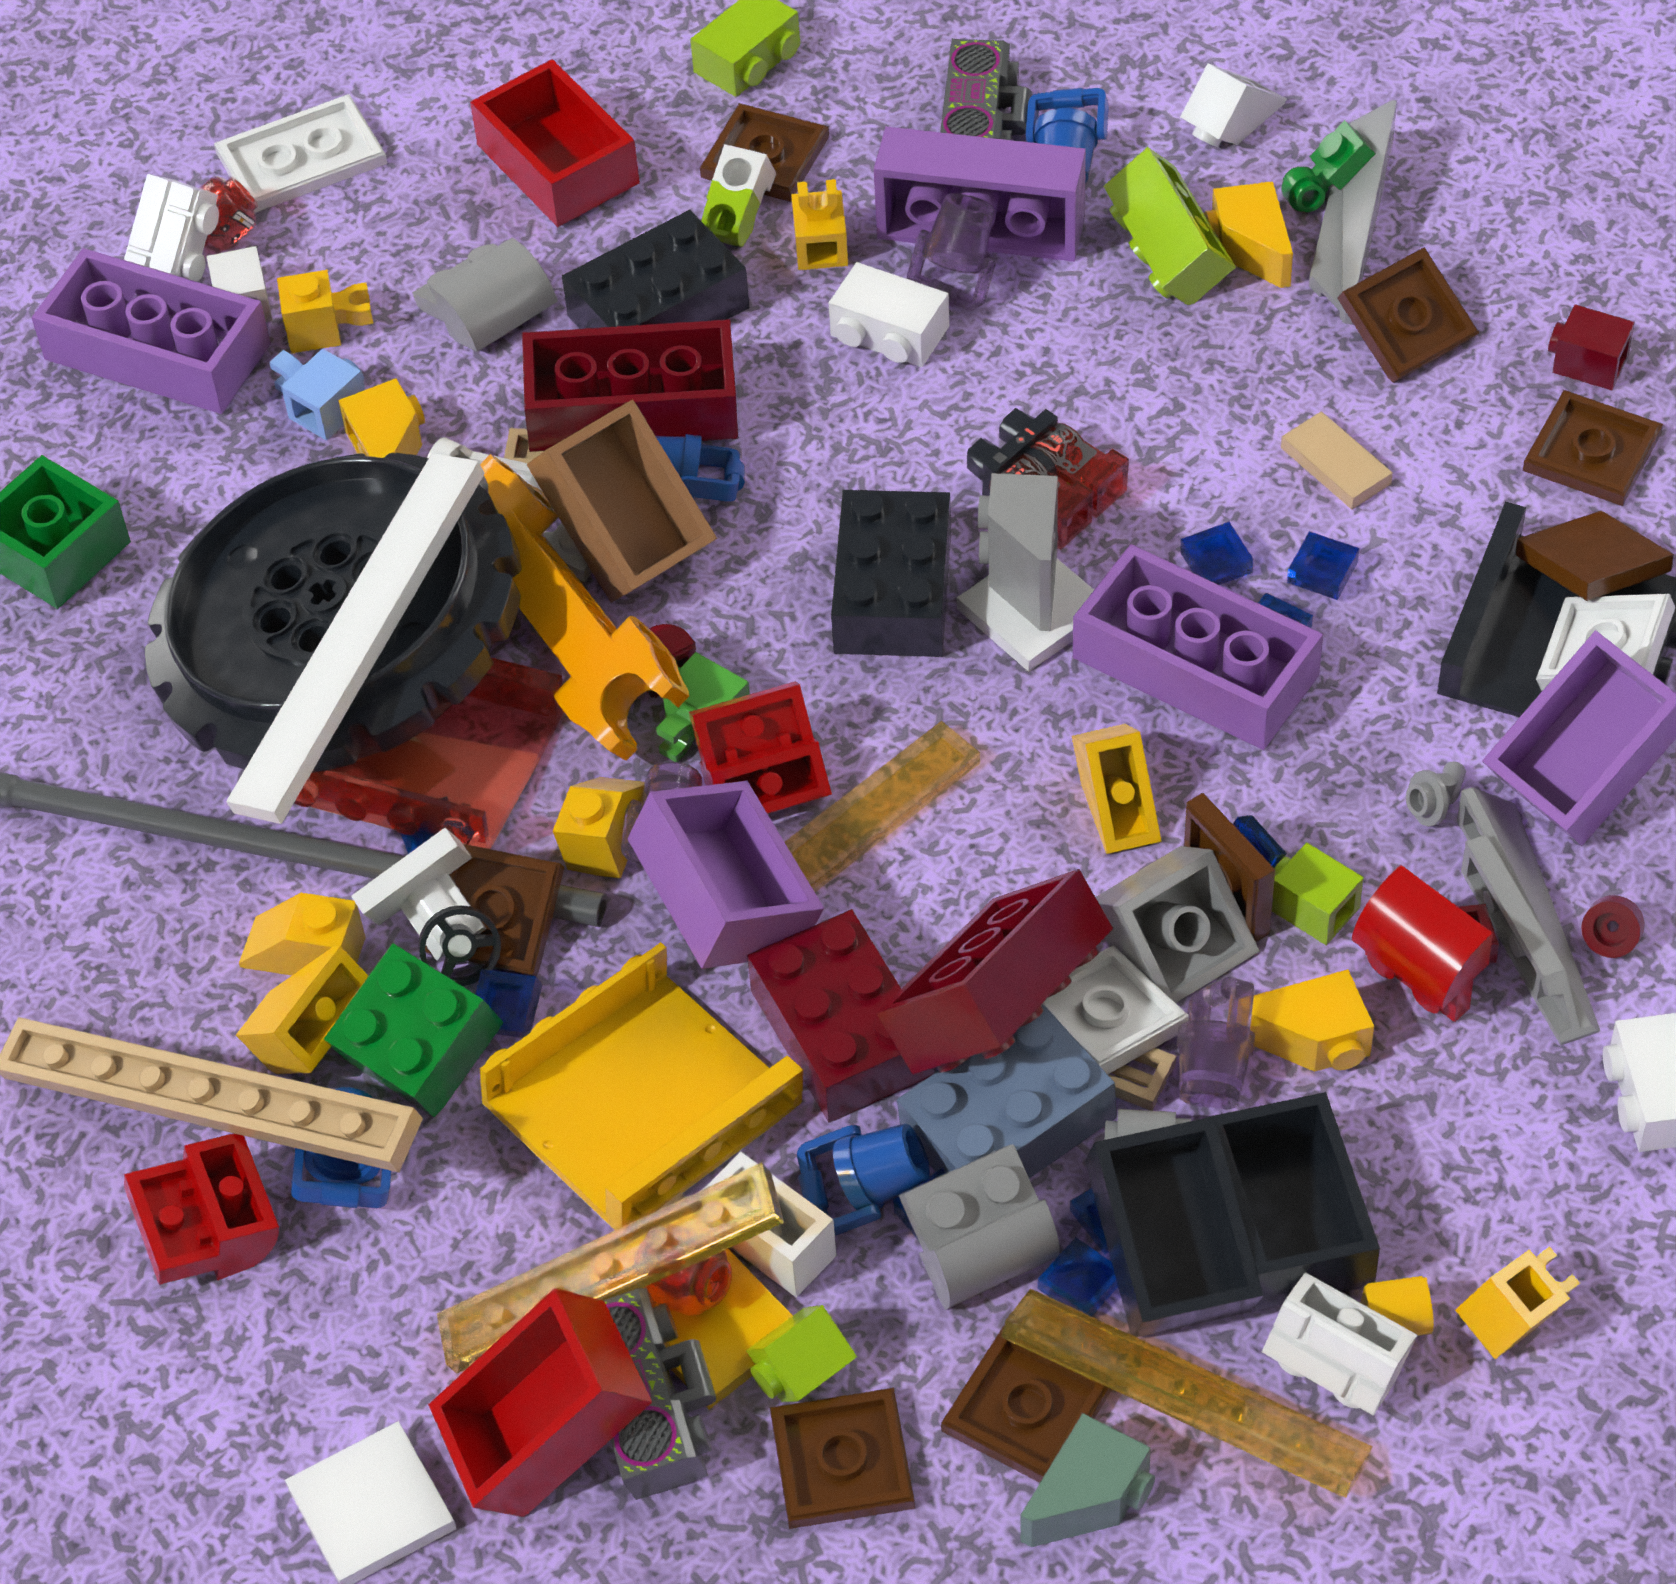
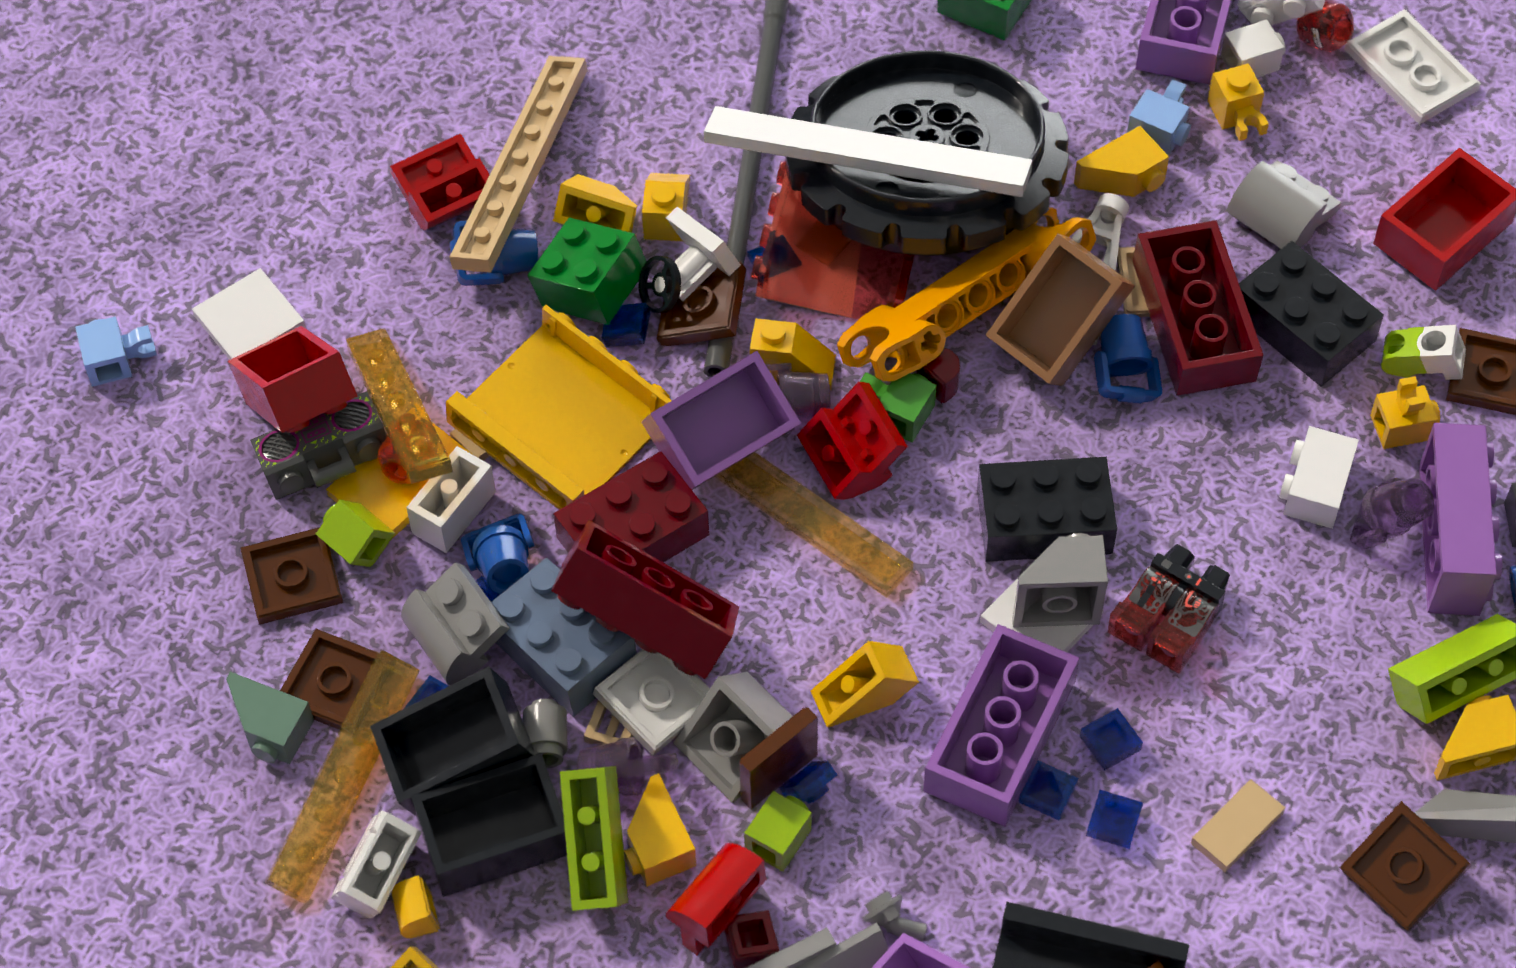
camera: 80 degrees right, 5 degrees up
none -> lime brick [560,766,629,911]

